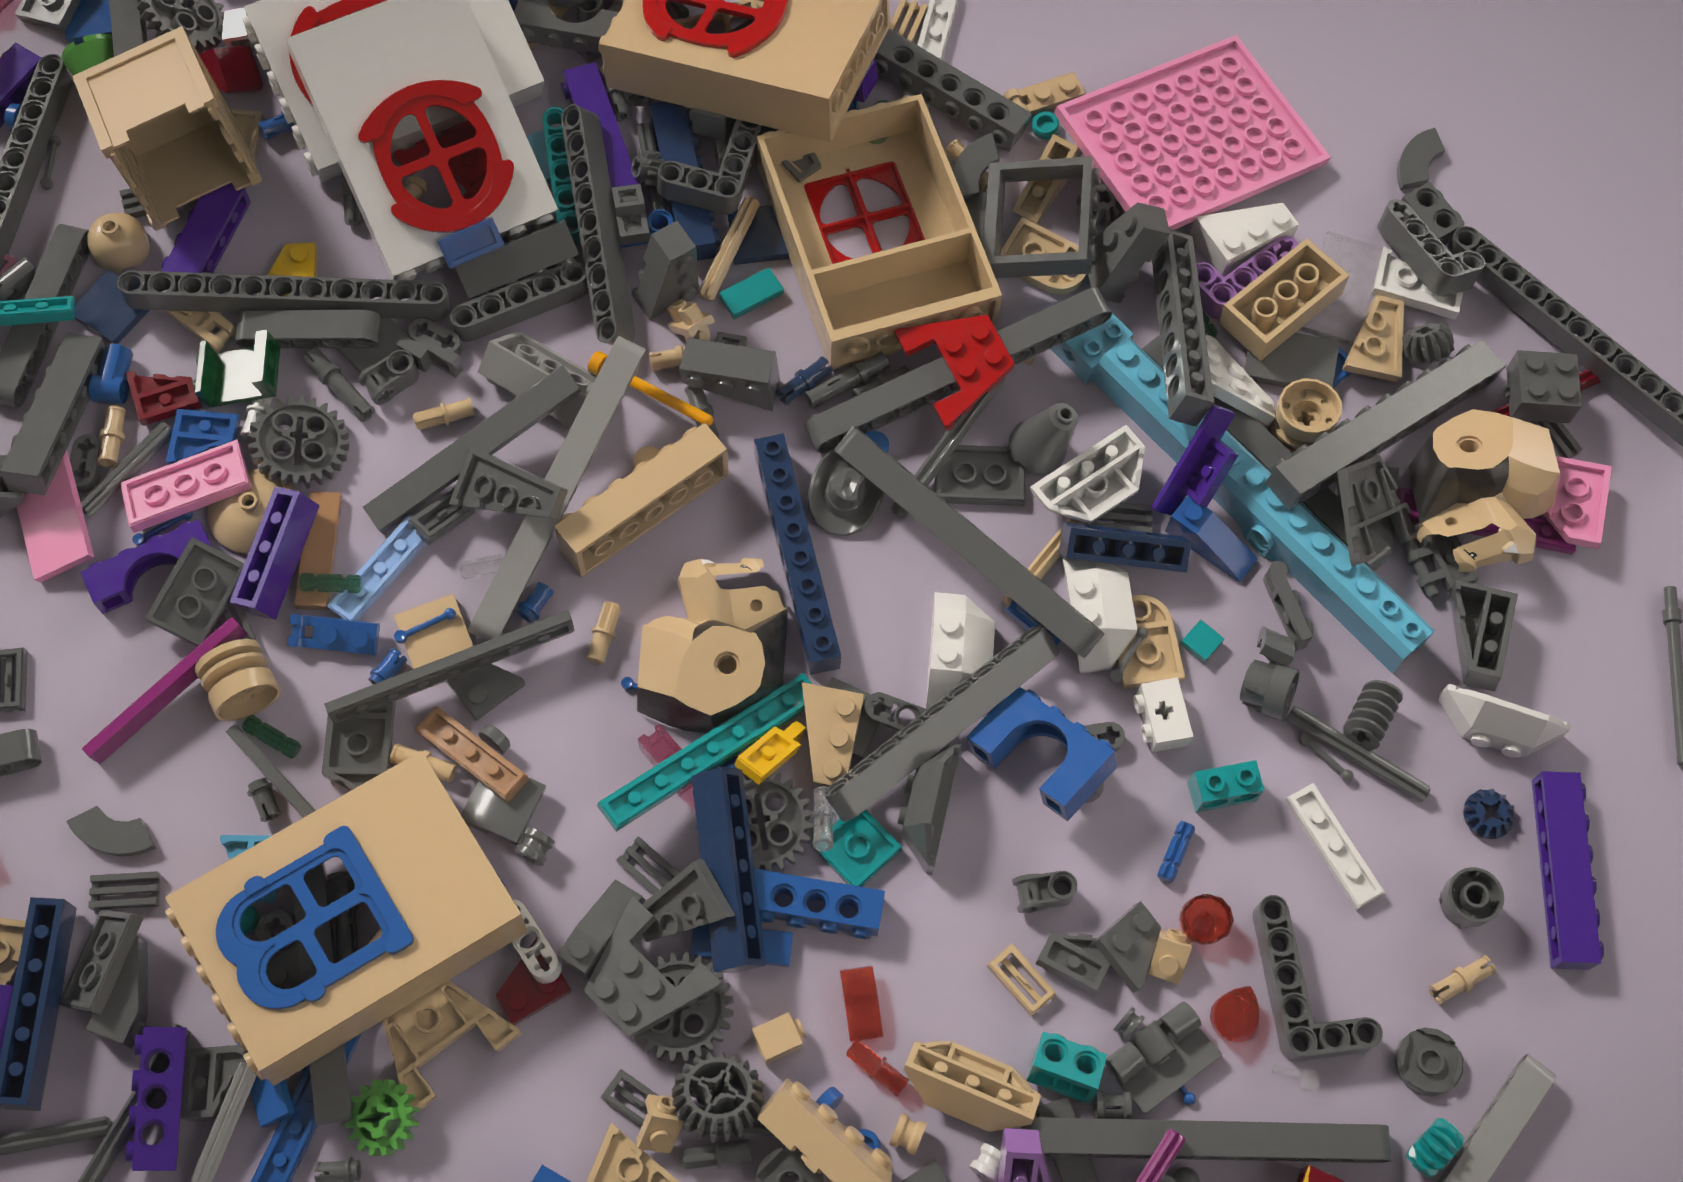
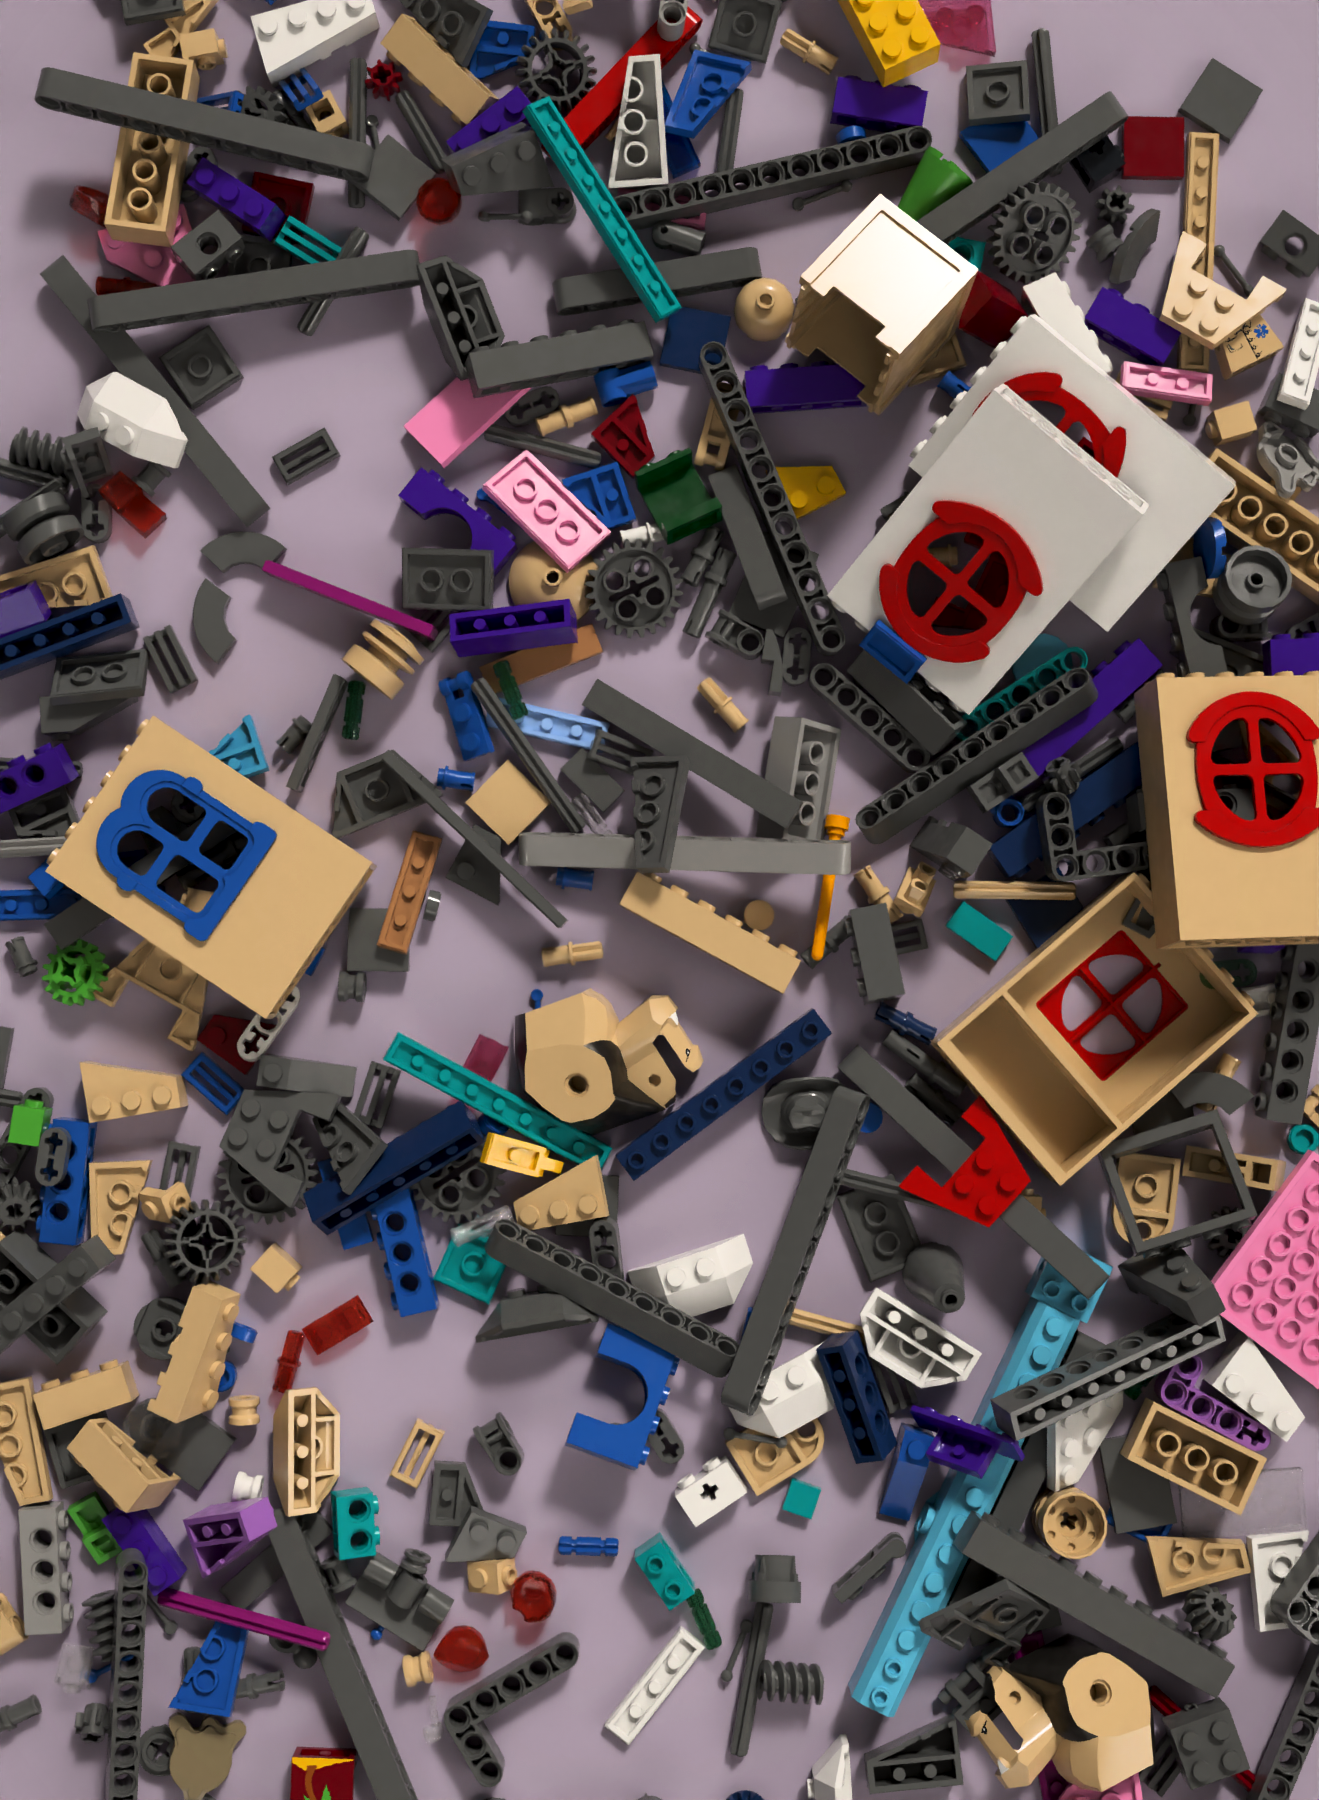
camera: 75 degrees right, 20 degrees up
tan pin [389,743,458,784] -> none
blue hinge [394,608,456,644] -> none
dark grey slope [1257,626,1295,667] -> none
none -> tan wedge [79,1061,188,1123]
none -> blue tile [181,1052,244,1115]
none -> dark grey tile [200,531,287,573]
none -> tan wheel [402,1651,434,1687]
none -> dark grey axle [471,678,586,833]
none -> dark grey tile [560,748,625,813]
none -> dark grey pin [680,525,725,587]
none -> clear green axle [686,1588,722,1650]

